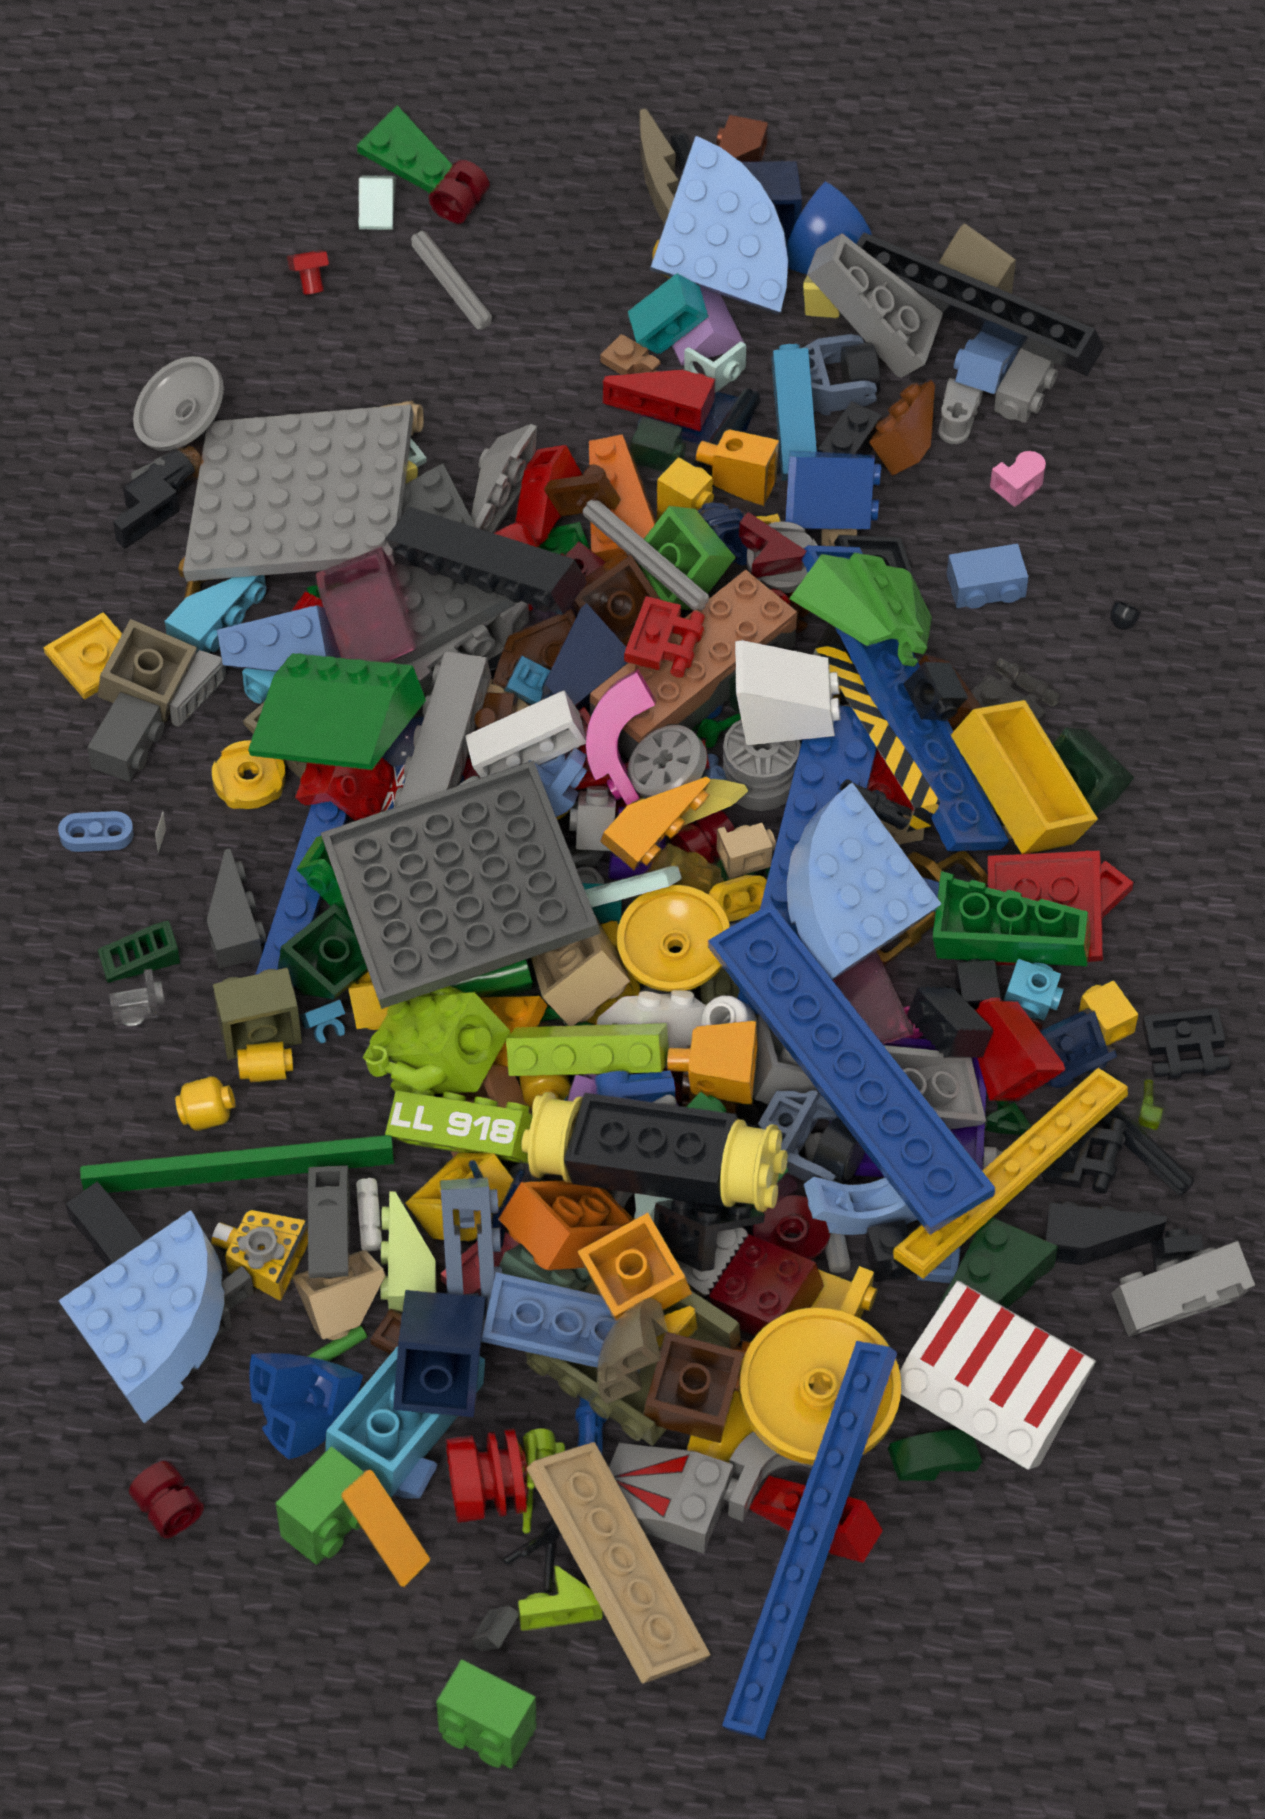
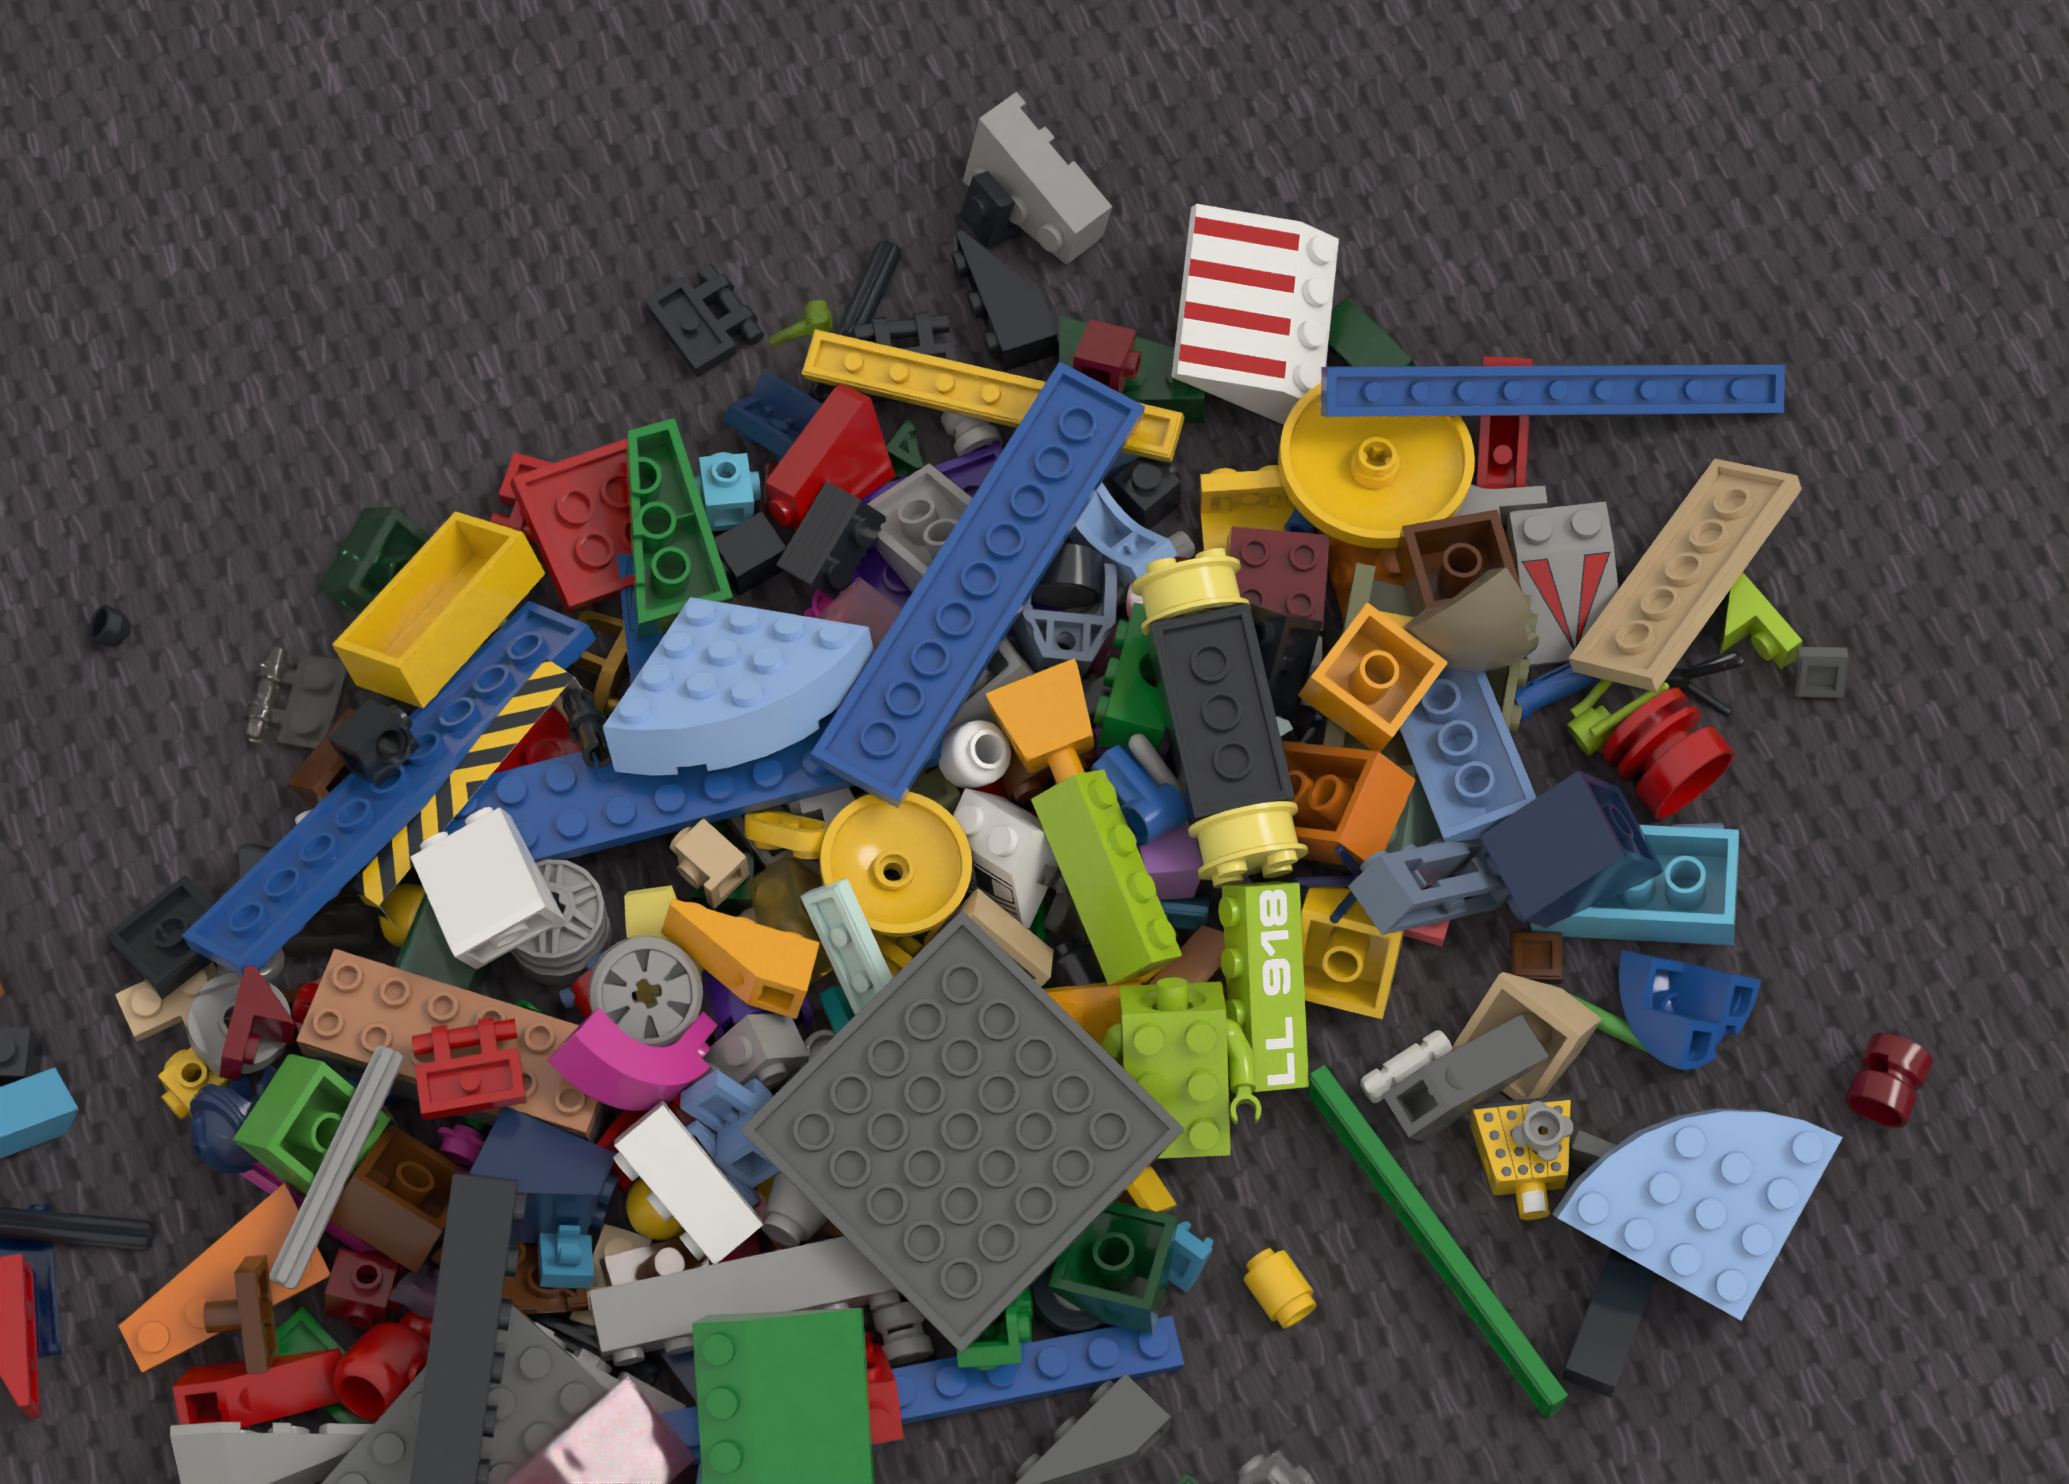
camera: 115 degrees left, 10 degrees up
yellow head [175,1076,236,1131] -> none
olive brick [213,968,302,1060] -> none
bright green brick [276,1446,364,1565] -> none
light orange piece [341,1470,431,1587] -> none
yellowish green slope [380,1192,437,1313] -> none
bright green brick [437,1659,536,1769] -> none
clear green brick [631,416,686,472] -> none
yellow brick [657,457,714,521] -> none
light orange torso [696,430,779,506] -> none
blue slope [785,450,881,529] -> none
bright green panel [790,553,932,667] -> none
medium blue brick [947,544,1028,608] -> none
yellow brick [1079,980,1138,1046] -> none
none -> dark red brick [1073,319,1142,394]

